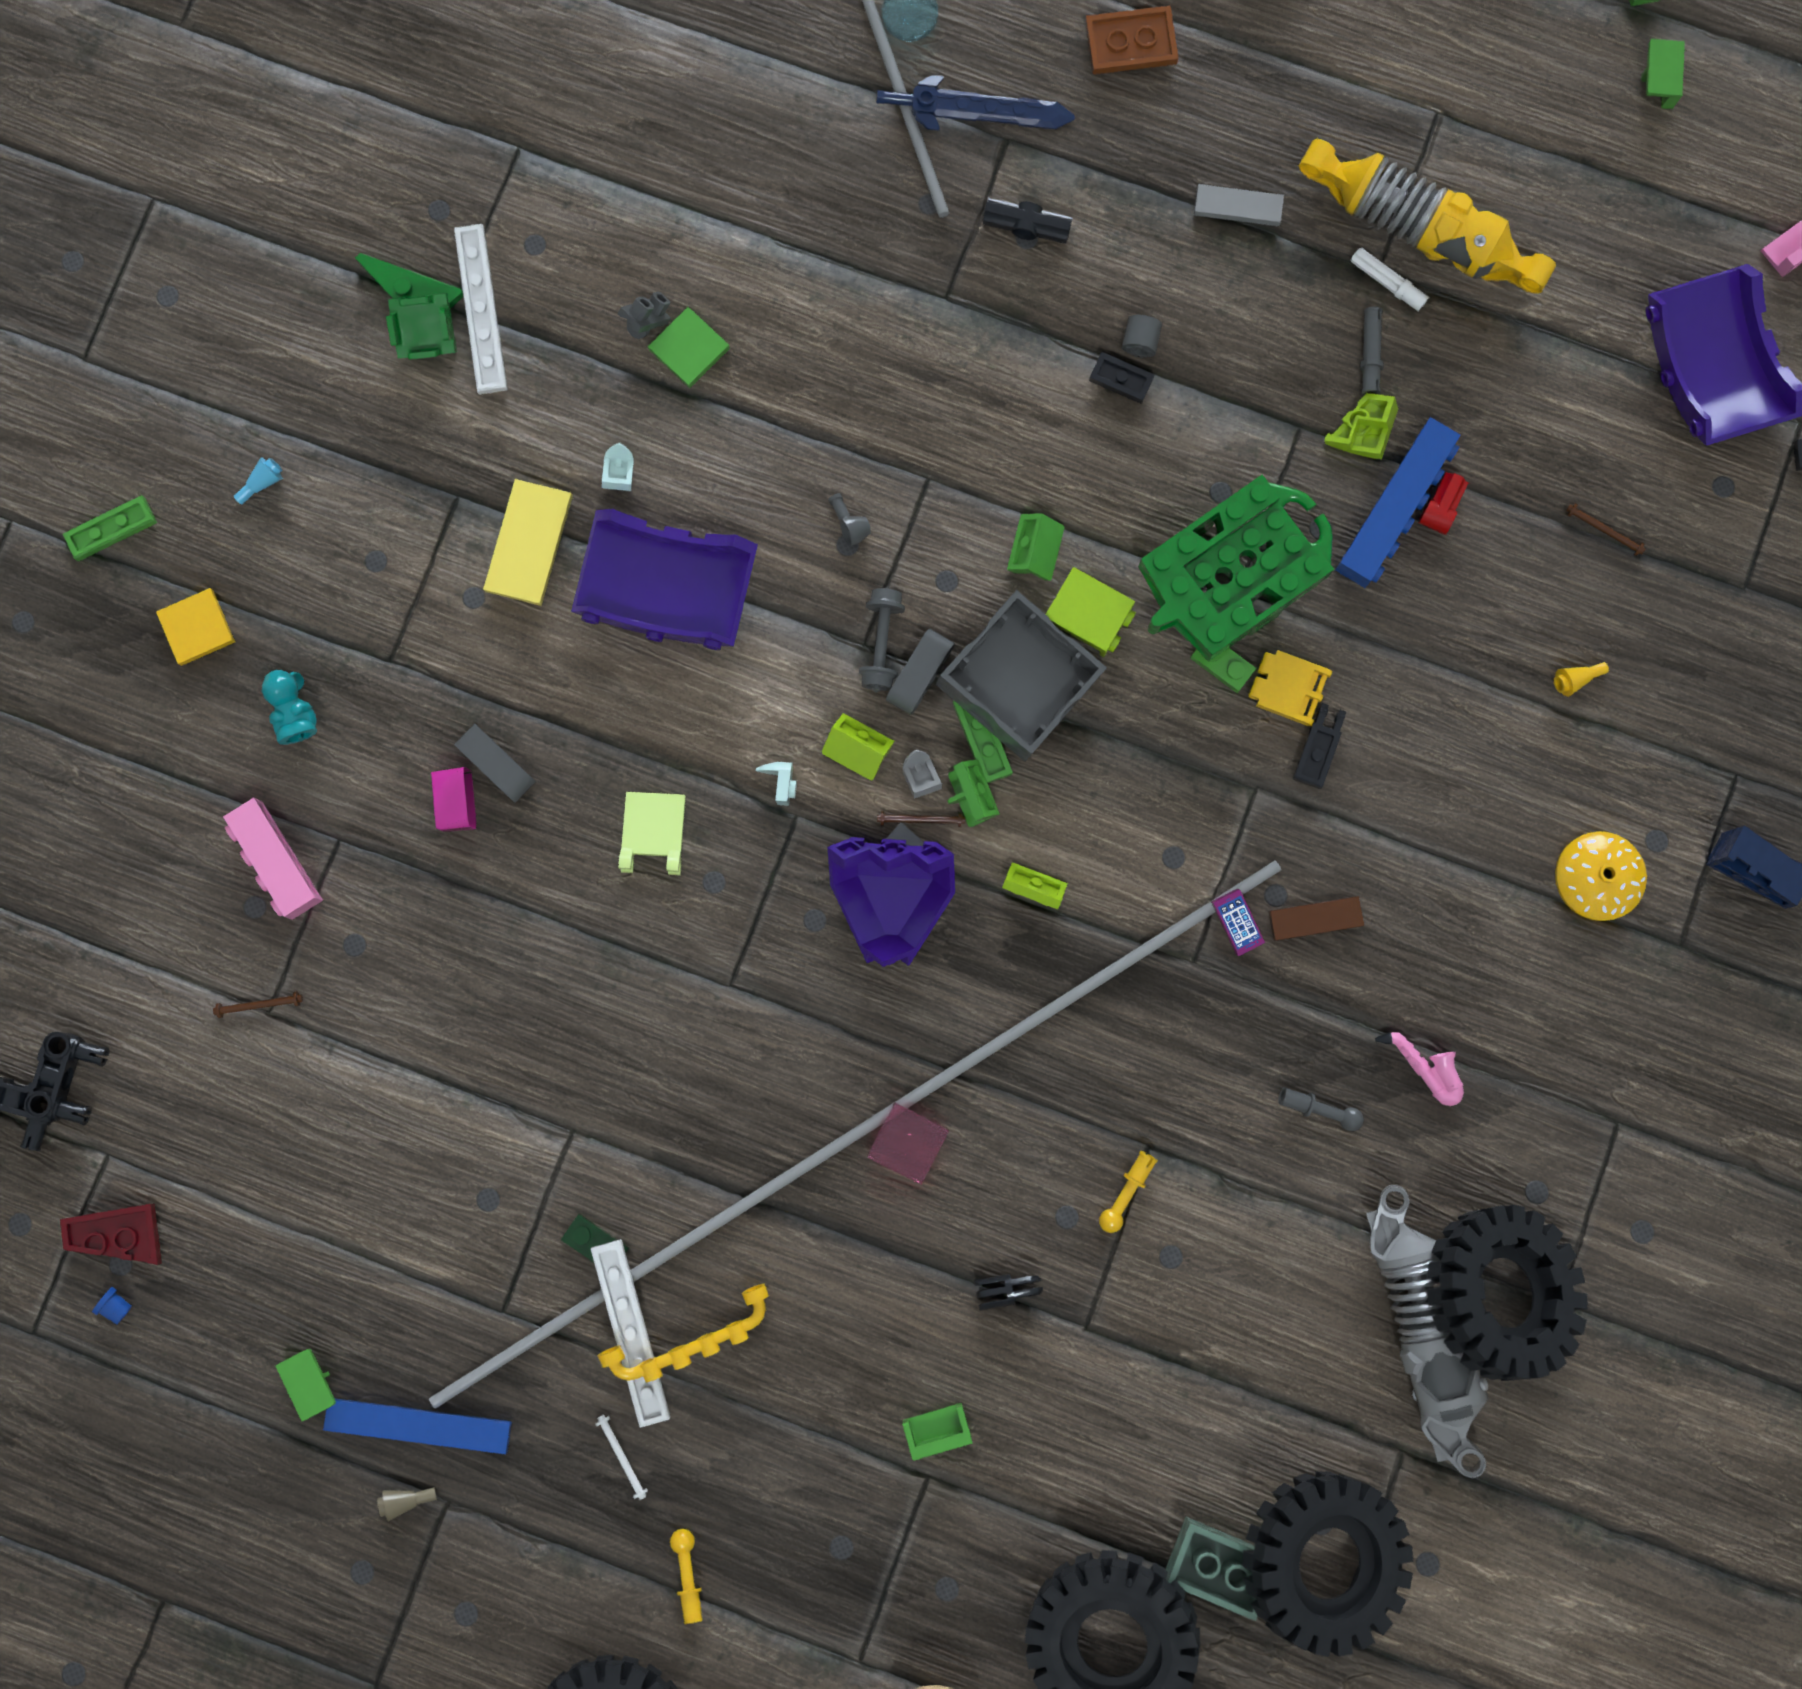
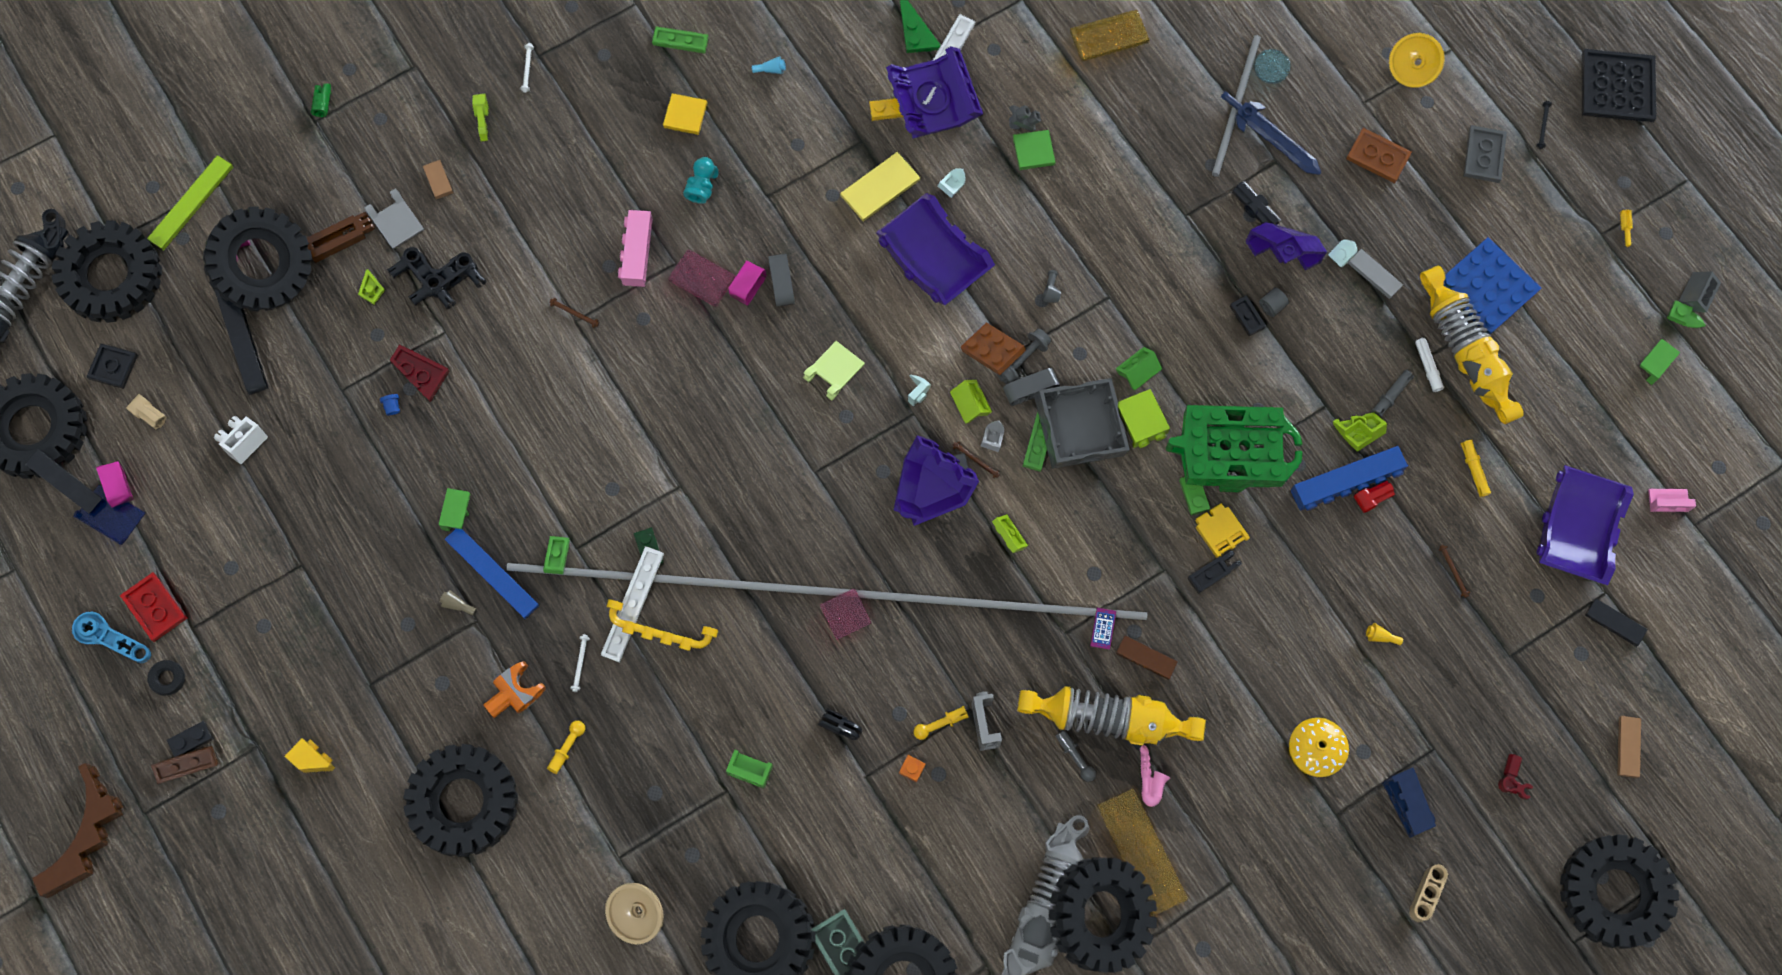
camera: 30 degrees right, 10 degrees down
green panel [386,293,457,359] -> none
bright green panel [947,759,1000,827] -> none
none -> orange connector [483,661,546,718]
none -> bright green plate [543,536,570,574]
none -> clear pink tile [668,249,735,307]
none -> yellow plate [869,98,903,121]
none -> dark purple panel [886,46,983,138]
none -> orange plate [899,755,926,783]
none -> dark orange plate [961,322,1026,375]
none -> light grey panel [971,692,1002,751]
none -> yellow piece [1017,686,1206,746]
none -> clear yellow plate [1070,9,1150,62]
none -> clear yellow plate [1097,788,1188,917]
none -> dark purple panel [1245,222,1327,271]
none -> light aqua plate [1328,240,1357,267]
none -> blue plate [1444,237,1541,335]
none -> yellow pin [1460,440,1491,497]

